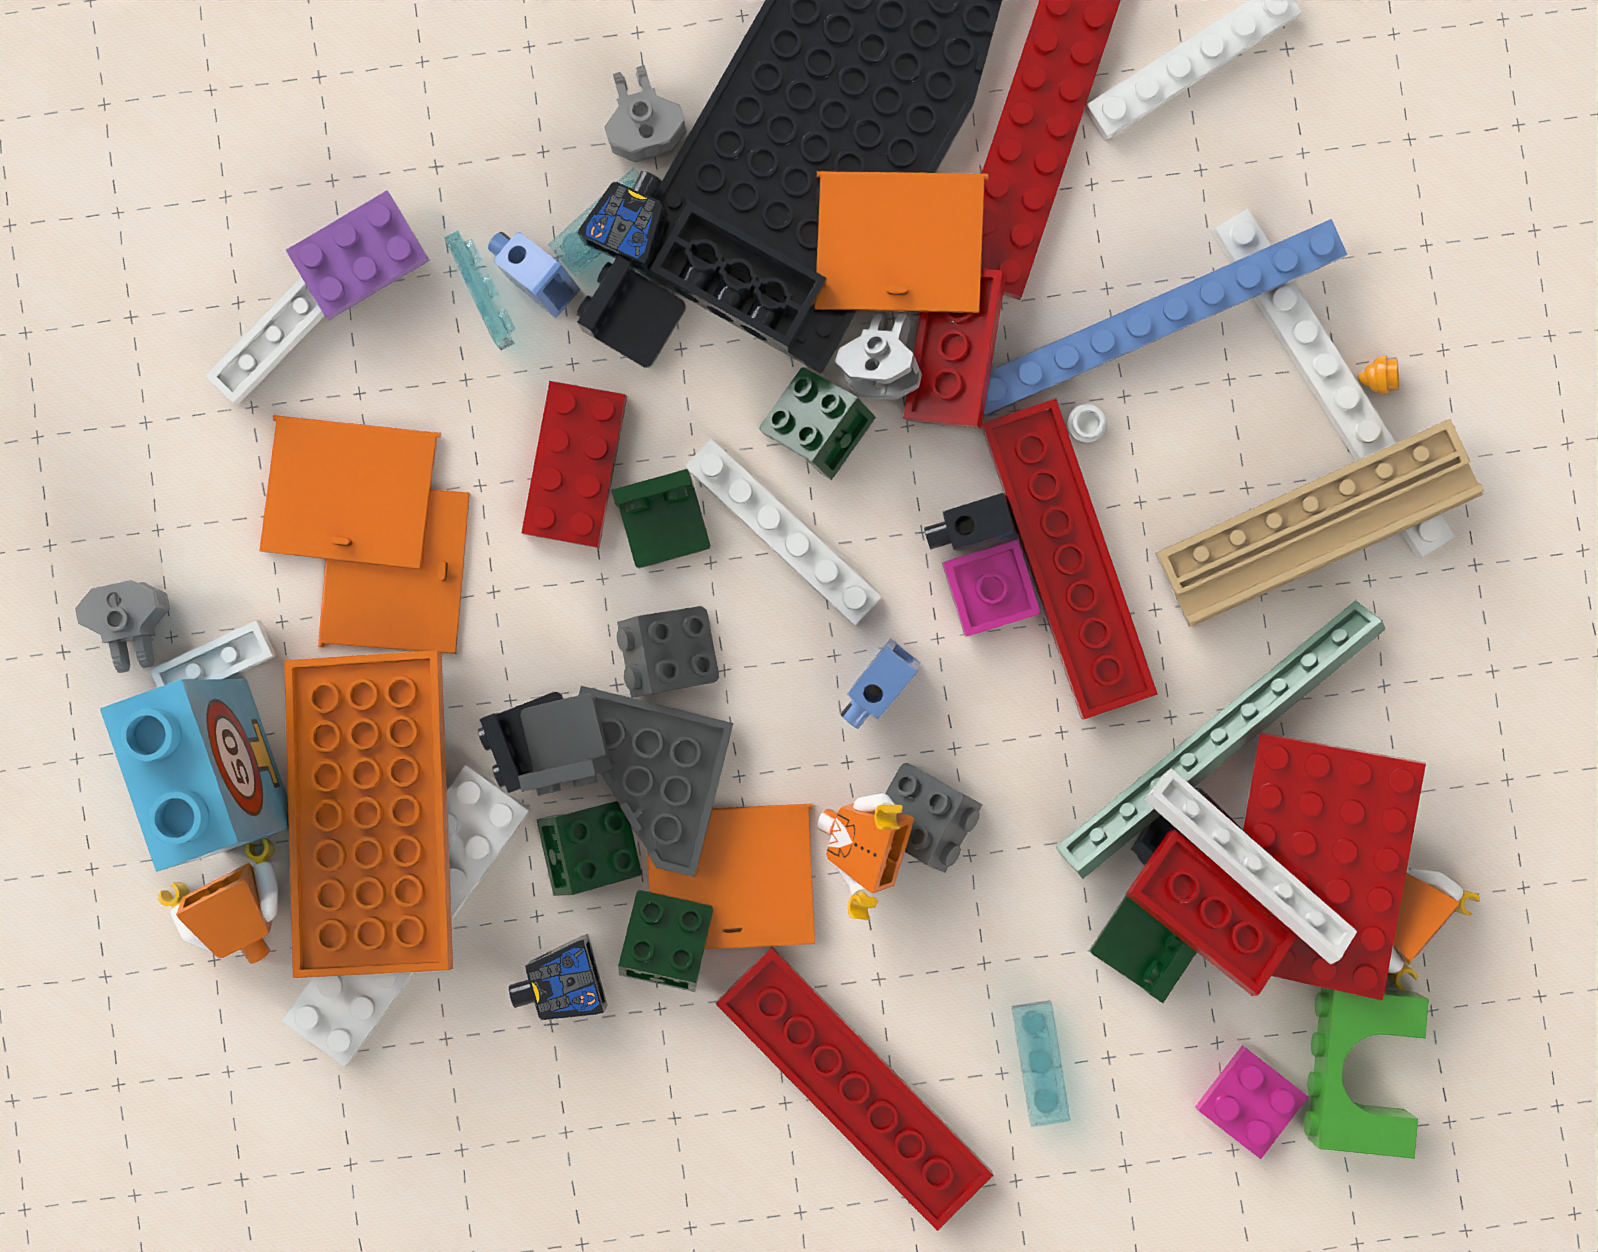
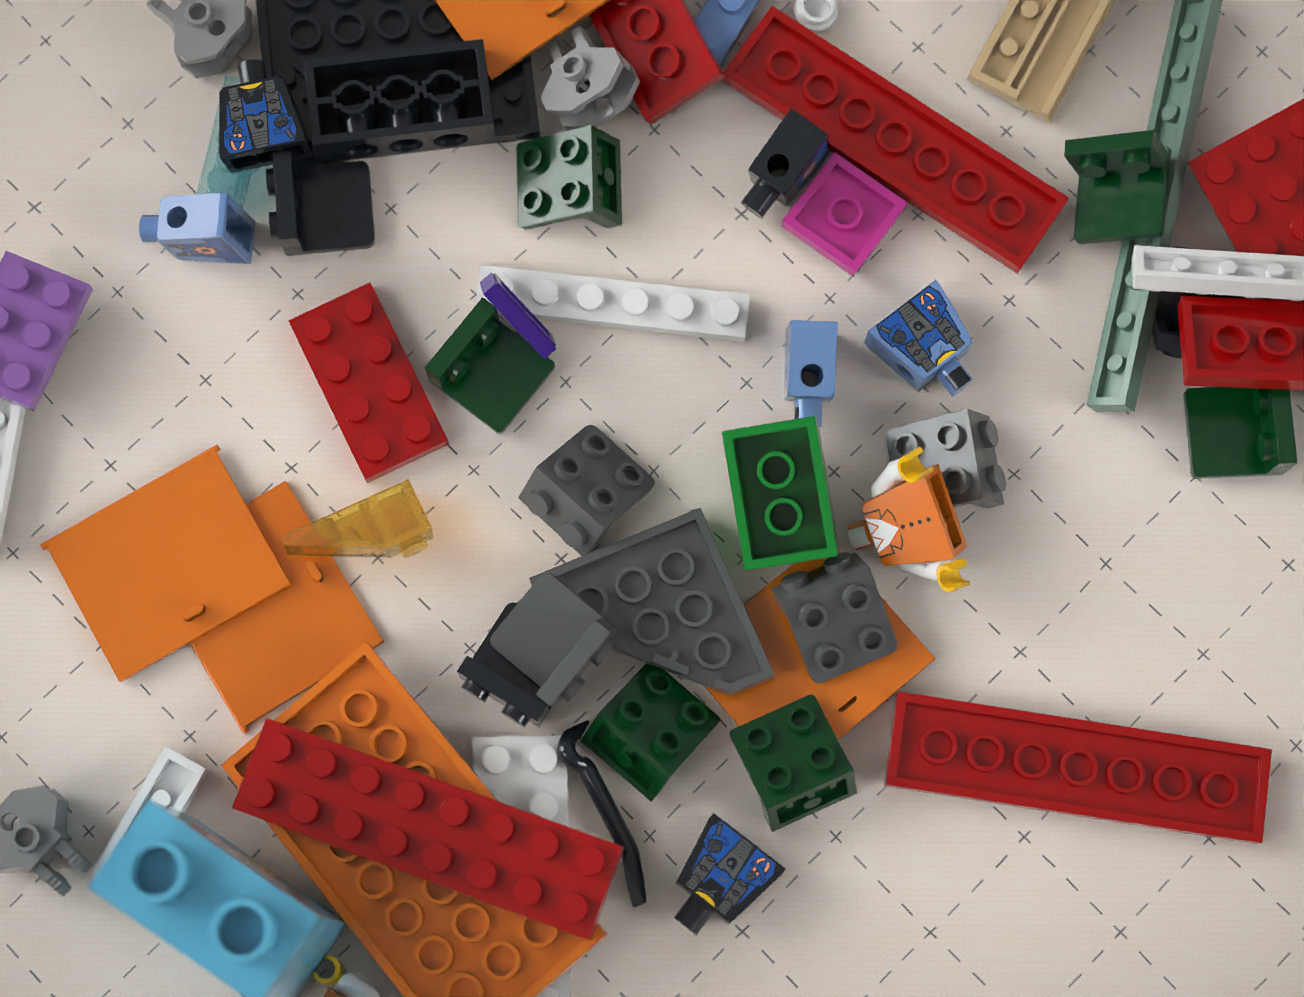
camera: 40 degrees left, 10 degrees down
clear light blue plate [444,231,516,350] -> none
clear light blue plate [1011,1000,1071,1127] -> none
none -> red plate [232,718,624,940]
none -> clear yellow slope [280,479,433,558]
none -> dark purple tile [480,272,556,360]
none -> black piece [558,720,646,907]
none -> green brick [722,415,840,571]
none -> dark grey bracket [771,552,898,683]
none -> torso [864,280,973,397]
none -> dark green bracket [1064,130,1170,244]

